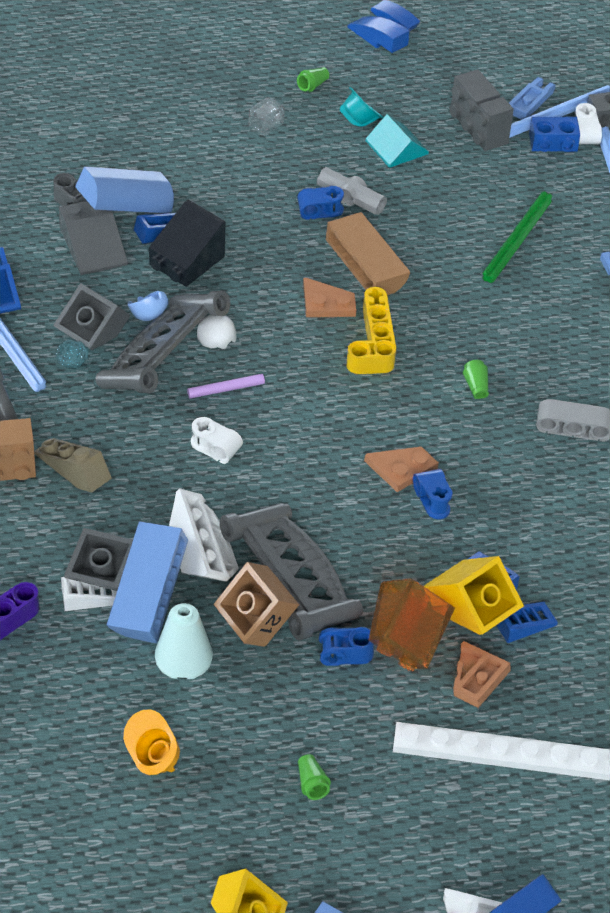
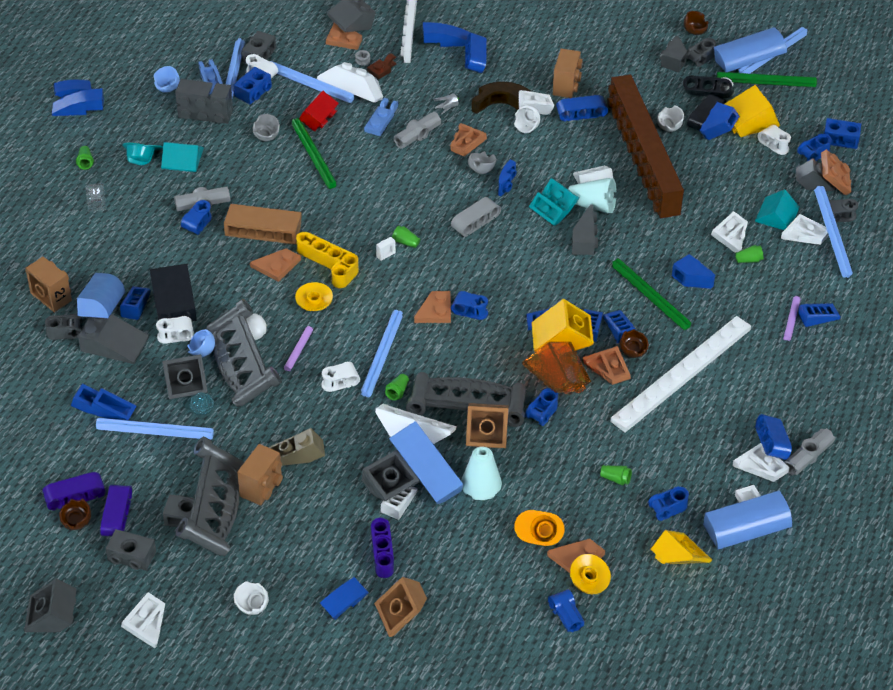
camera: 50 degrees left, 0 degrees up
none -> medium nougat brick [25,257,72,312]
none -> light blue hair [154,66,180,93]
none -> white piece [156,316,194,344]
none -> light grey hair [252,114,280,142]
none -> yellow dish [295,282,333,311]
none -> red brick [299,91,339,131]
none -> light blue axle [361,310,403,397]
none -> white plate [376,237,396,261]
none -> bright green cone [385,374,409,401]
none -> nougat wing [547,539,605,573]
none -> blue piece [548,589,584,632]
none -> yellow dish [570,554,611,594]
none -> blue slope [603,310,636,343]
none -> reddish brown hair [620,329,649,358]
none -> blue piece [648,486,689,521]

